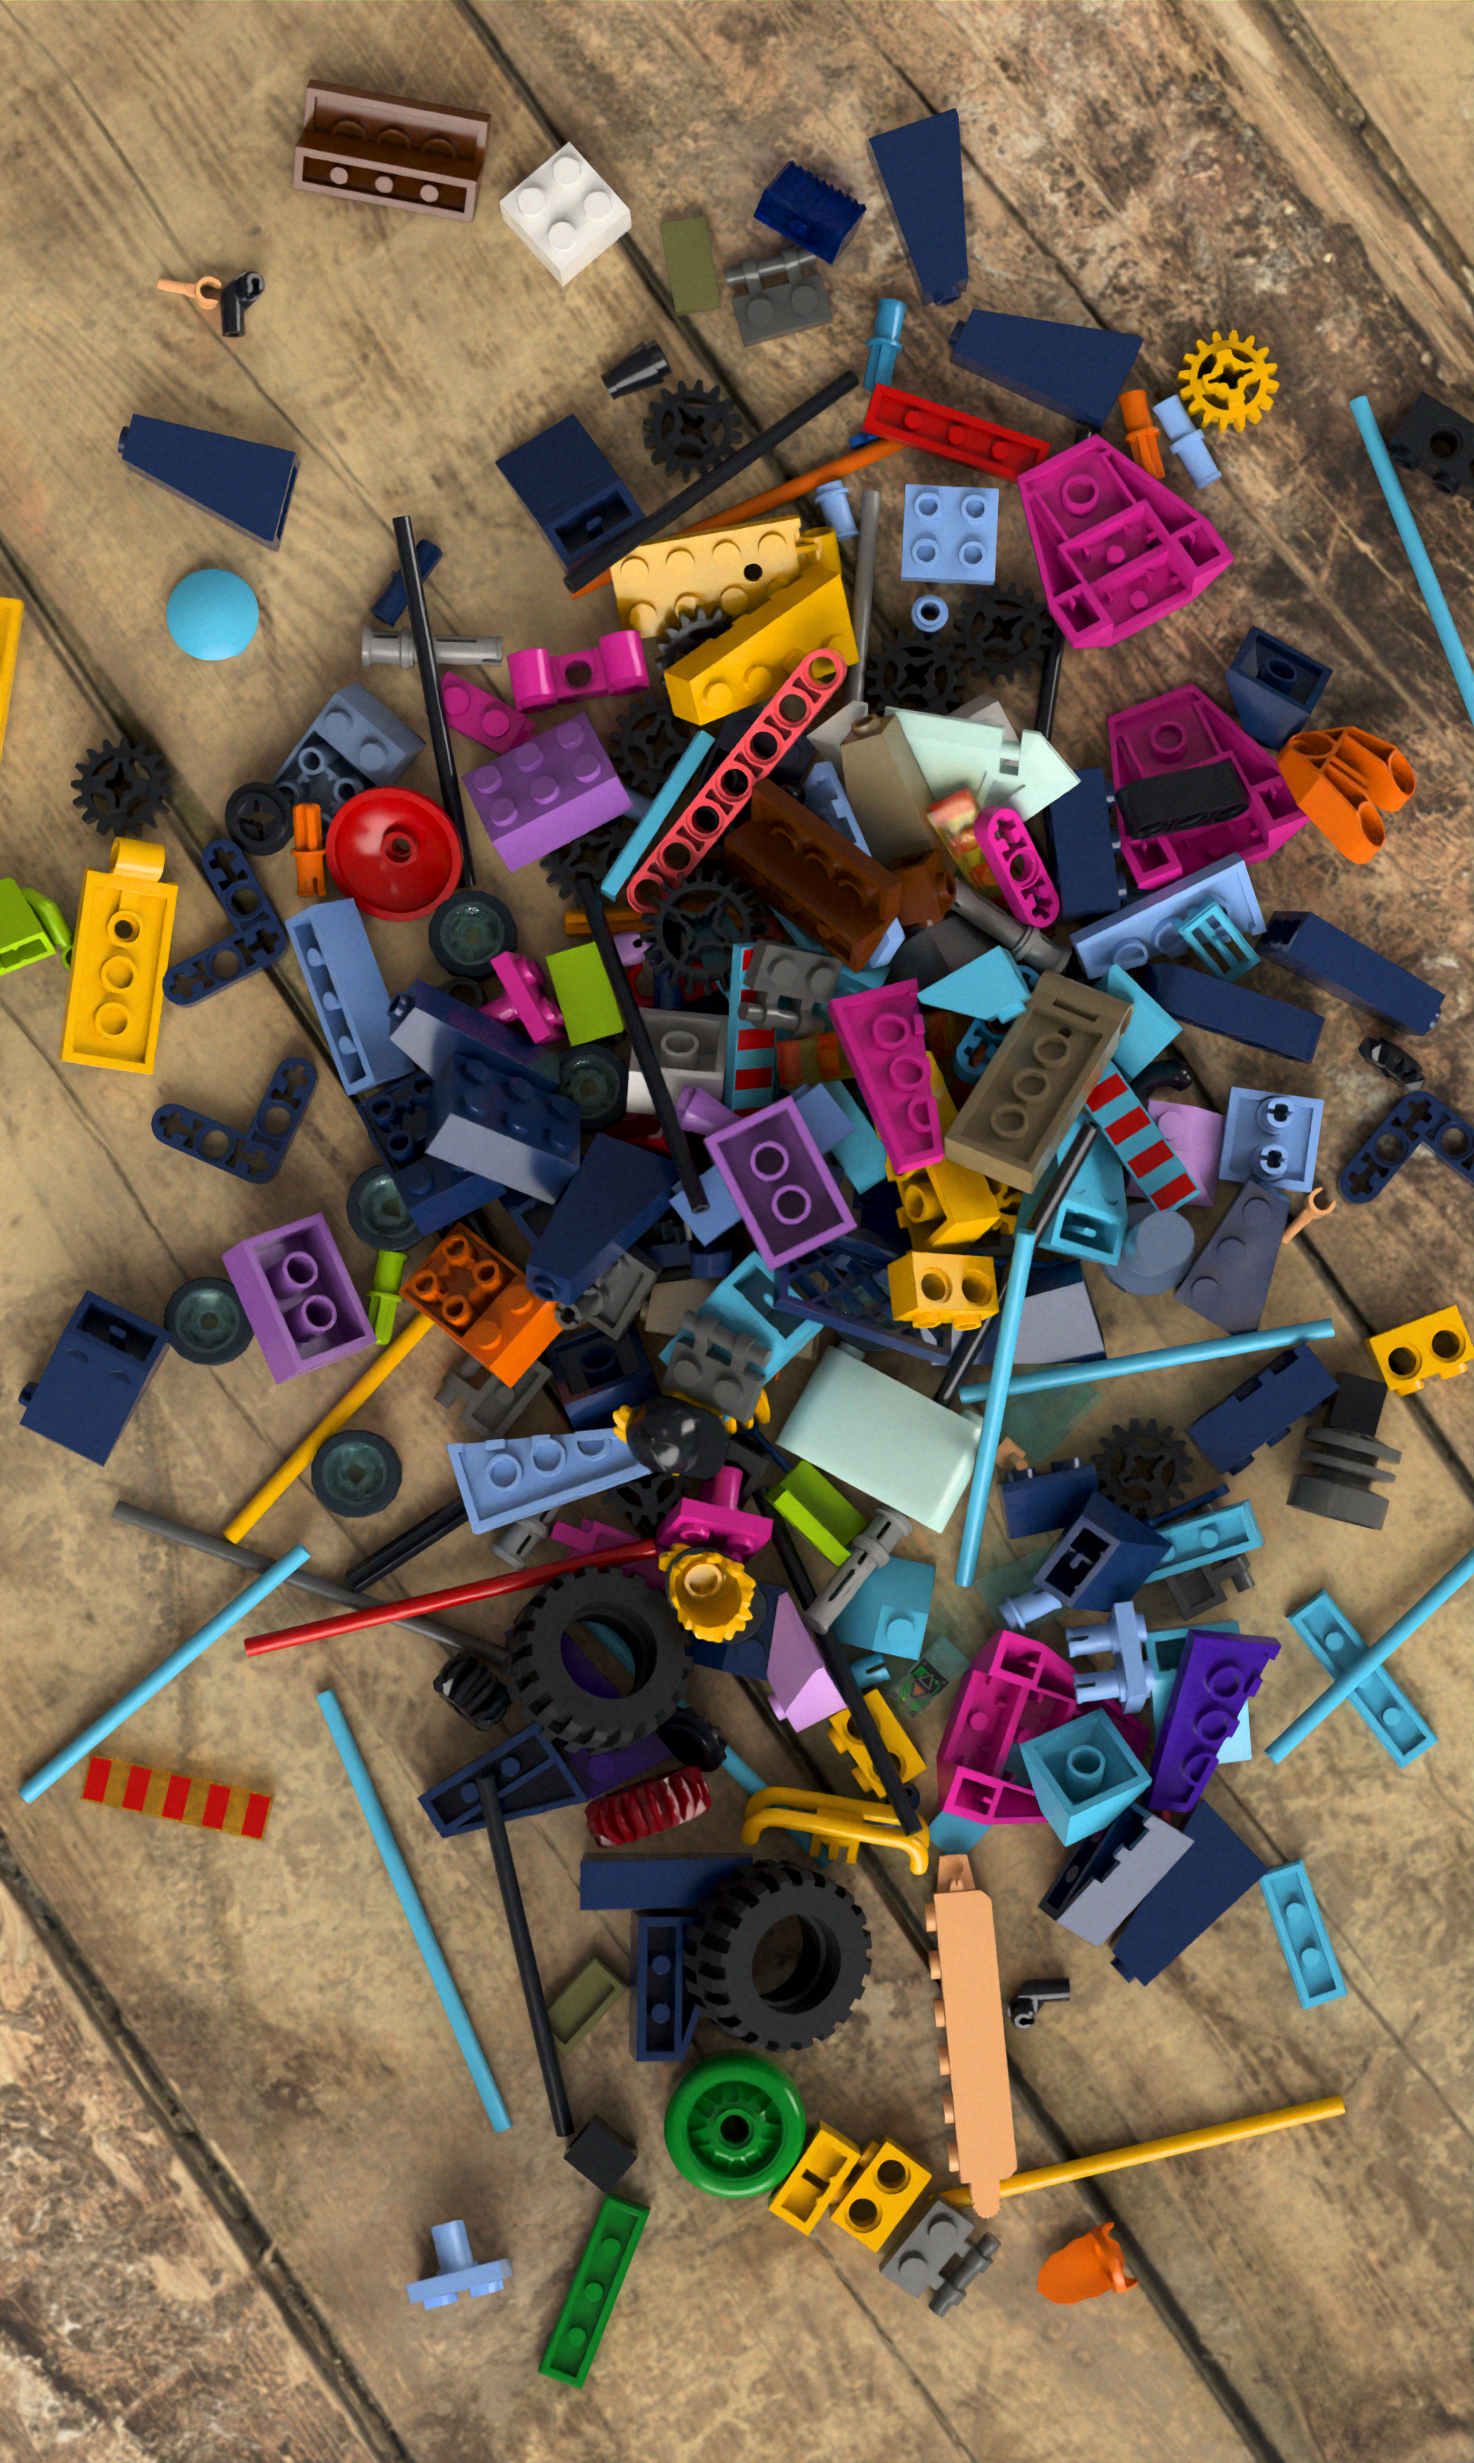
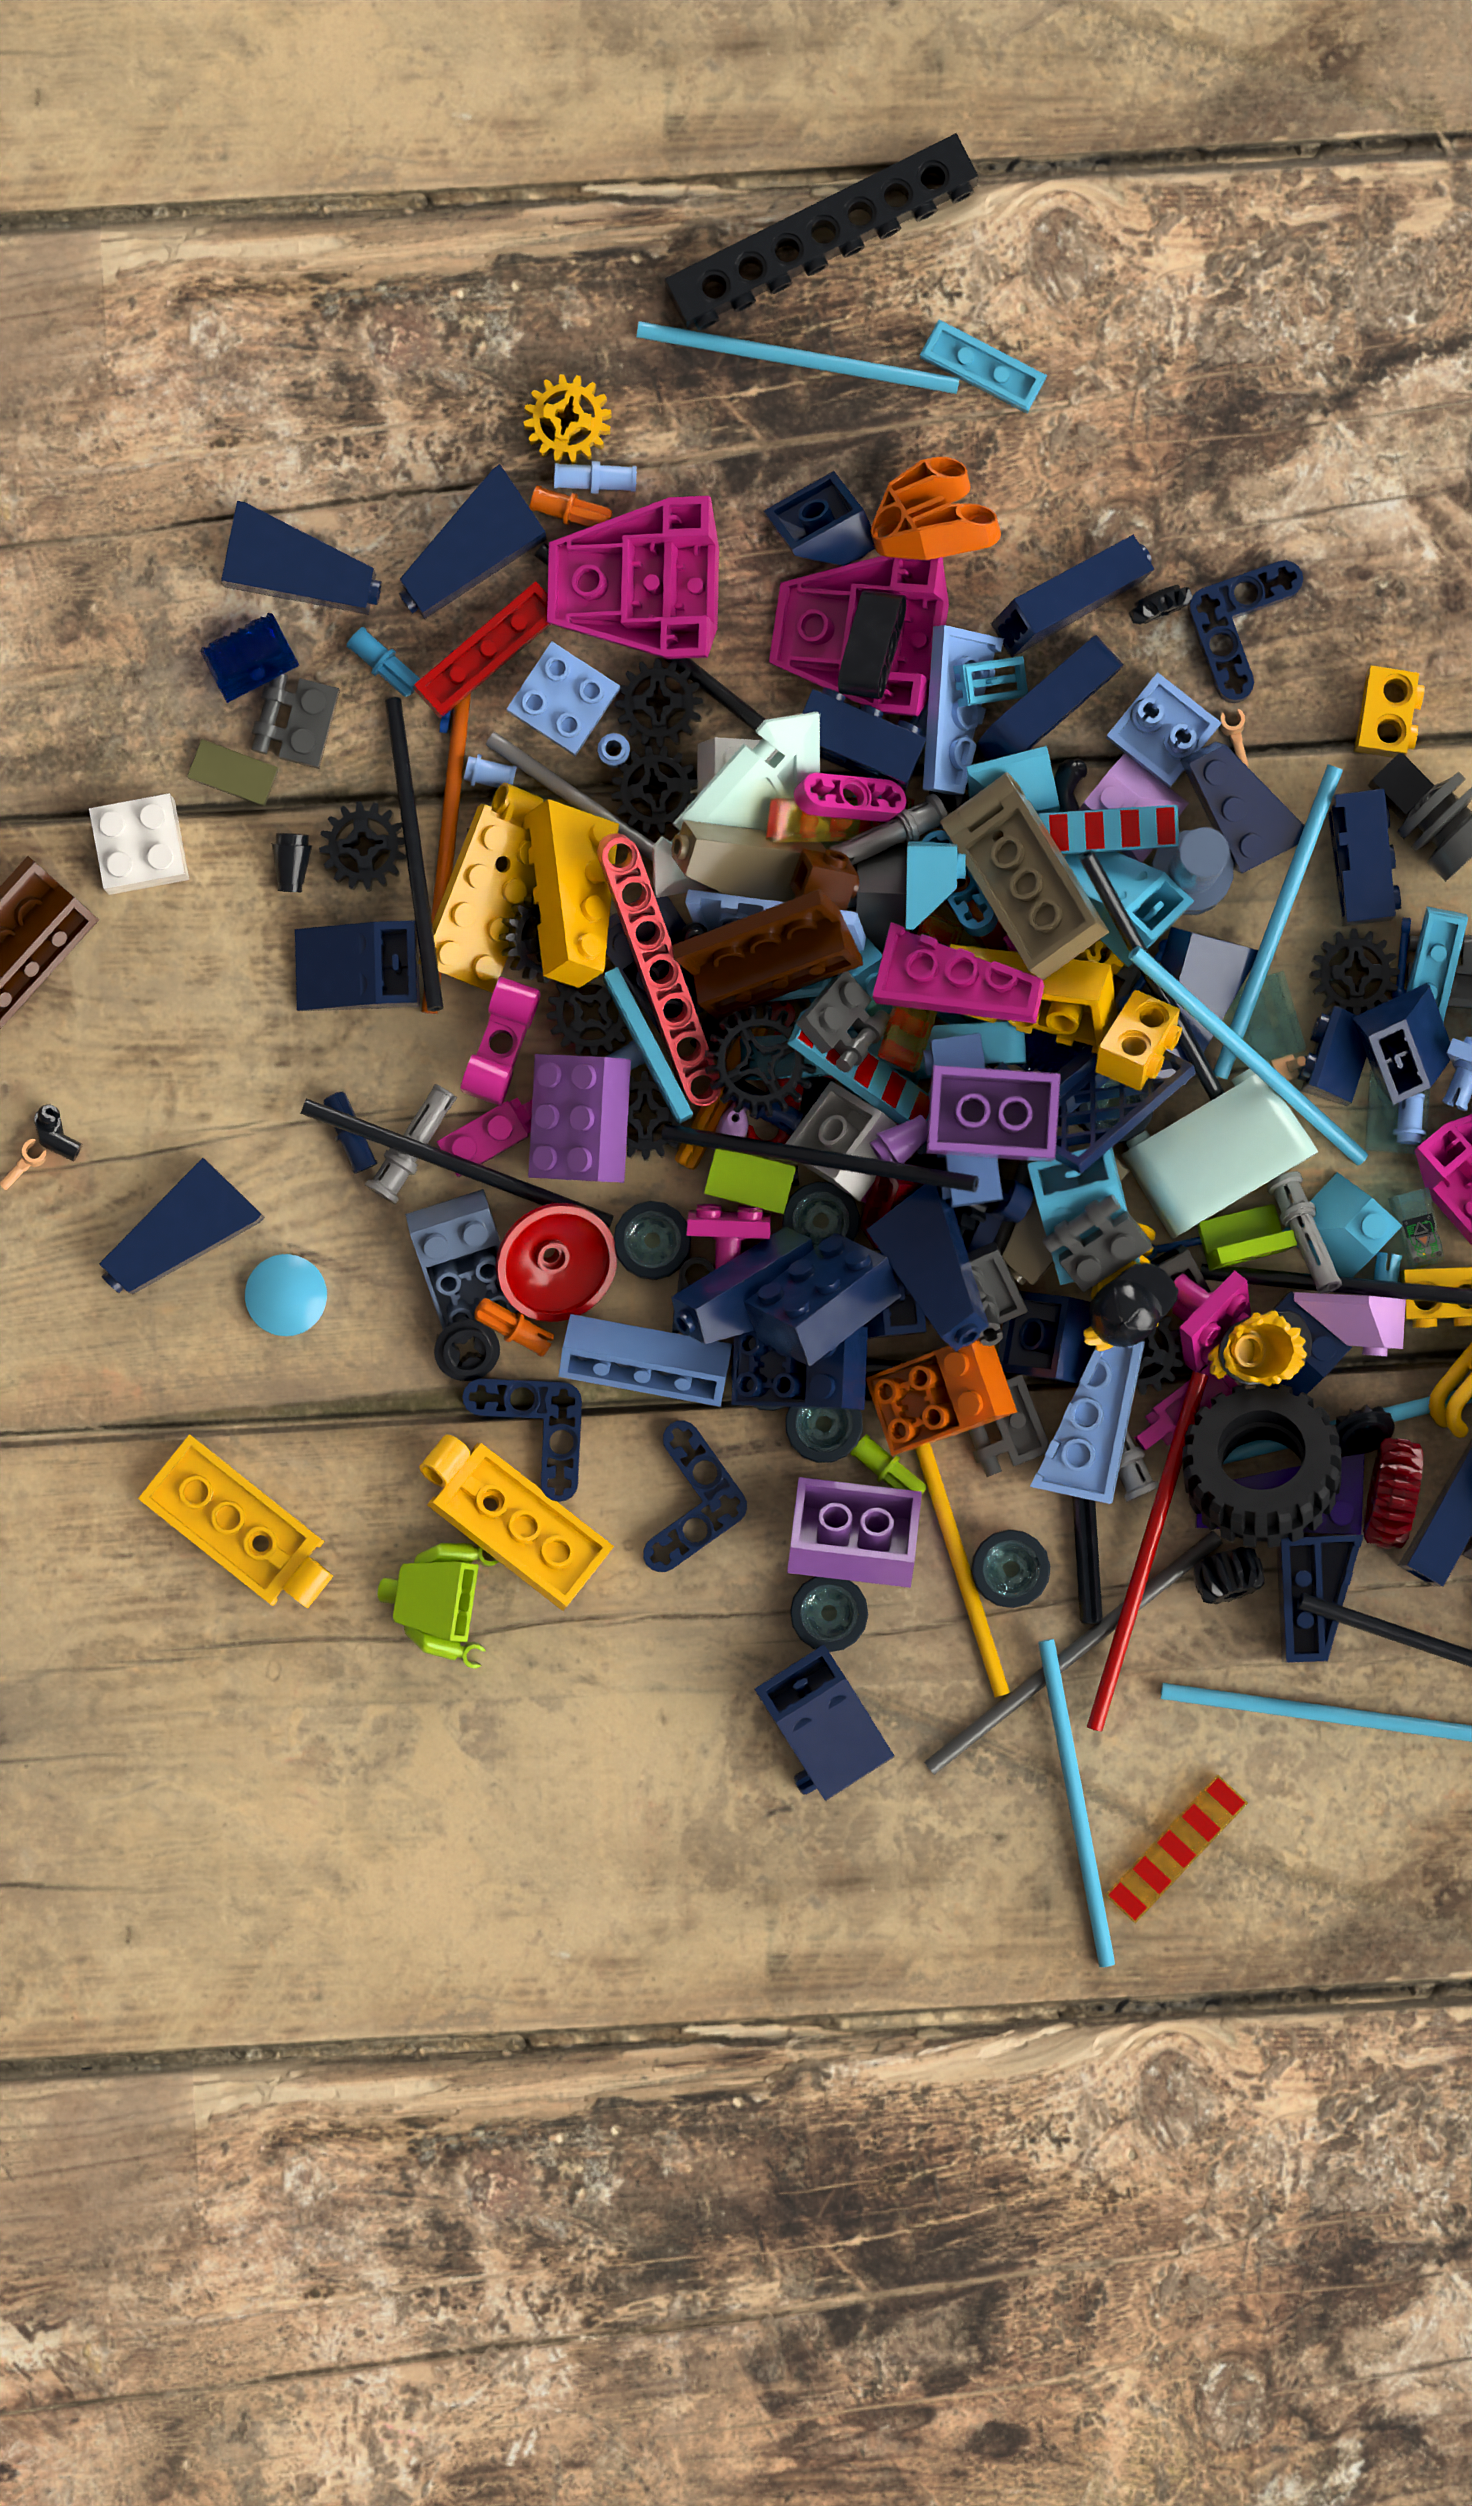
camera: 60 degrees left, 0 degrees up
black gear [71,737,174,838] -> none

